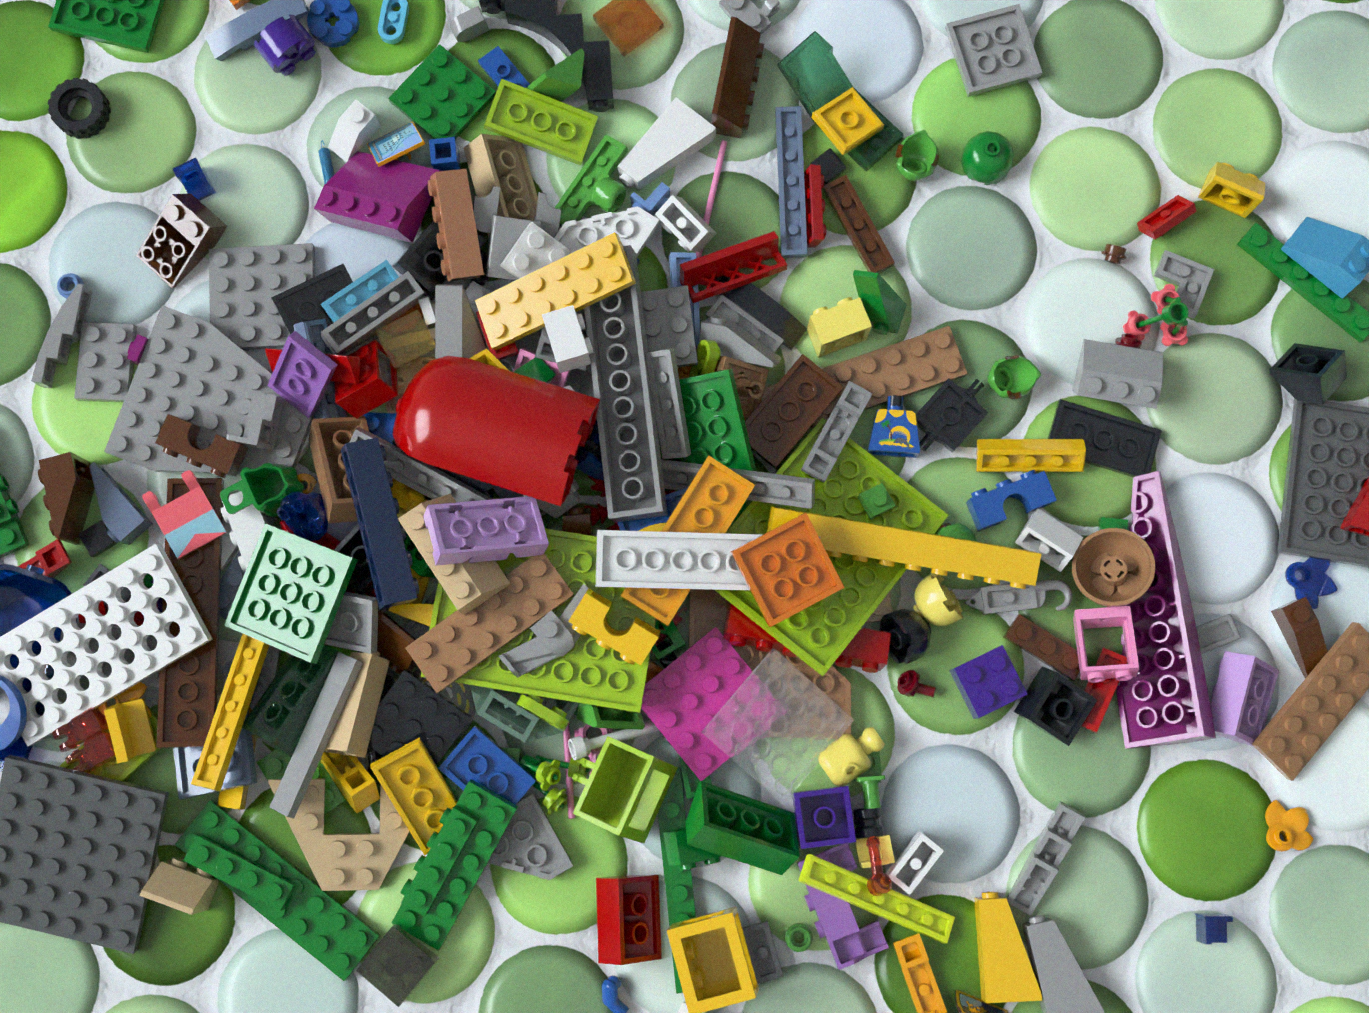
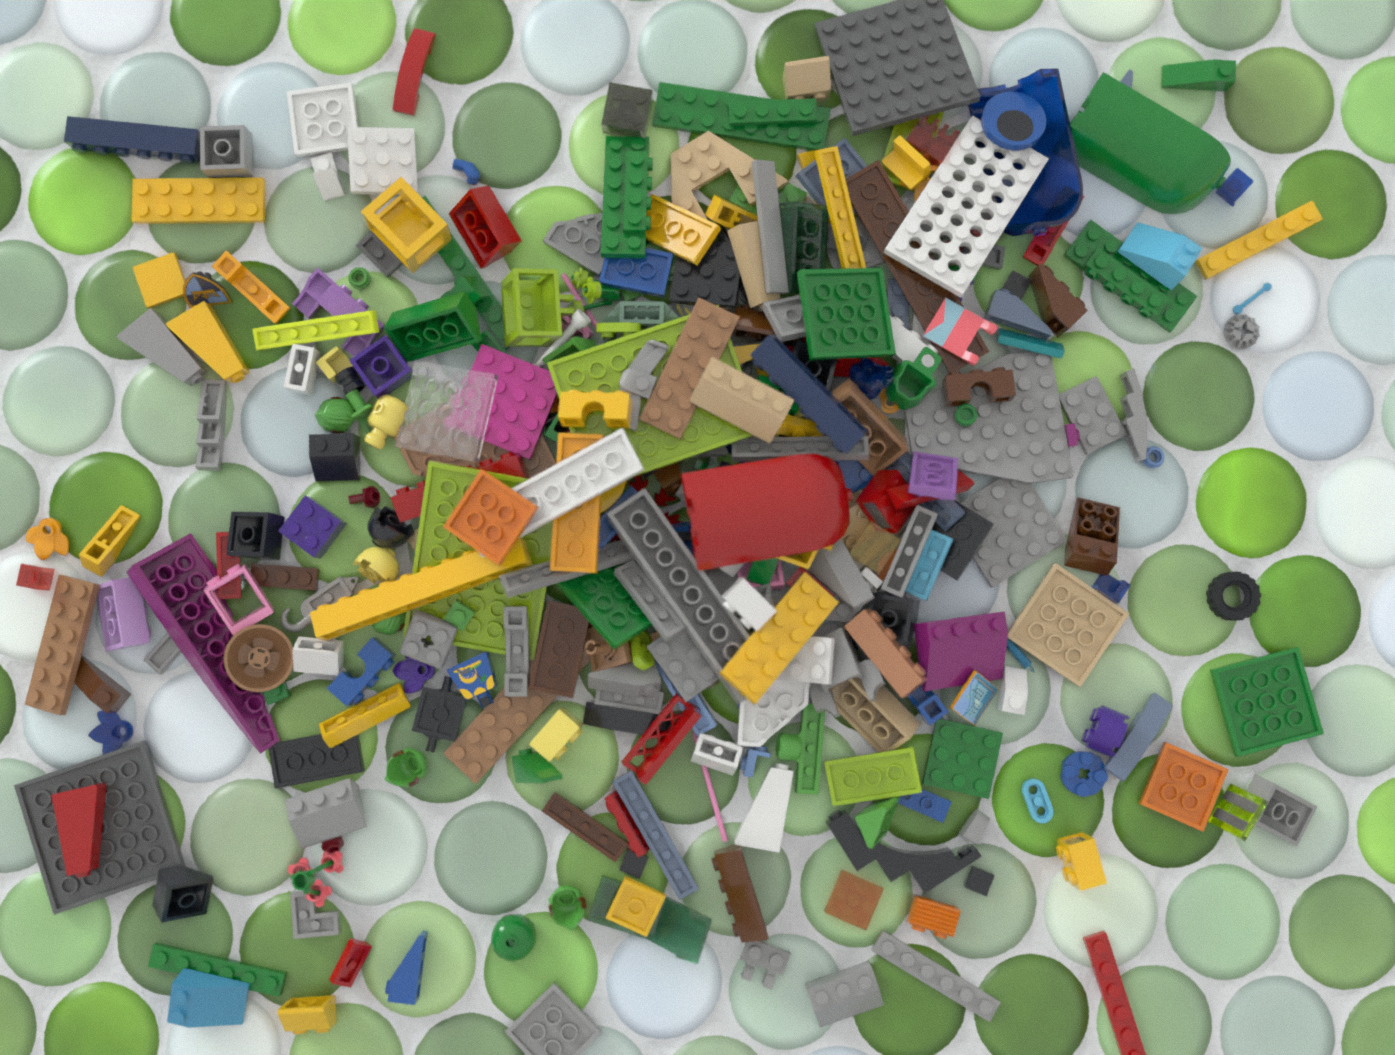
camera: 150 degrees right, 5 degrees up
light grey panel [226,393,285,451] -> none
lavender piece [423,496,549,566] -> none
clear red piece [866,836,892,896] -> none
reddish brown plate [1101,244,1127,264] -> none
clear blue panel [1195,913,1233,945] -> none
none -> clear red brick [16,563,55,590]
none -> yellow slope [79,505,141,577]
none -> black slope [309,433,360,482]
none -> bright green hair [315,397,355,434]
none -> blue slope [385,930,428,1005]
none -> dark purple plate [393,656,436,694]
none -> light grey brick [400,610,458,669]
none -> green tile [954,404,978,427]
none -> teal tile [996,328,1065,359]
none -> tan plate [1008,563,1130,687]

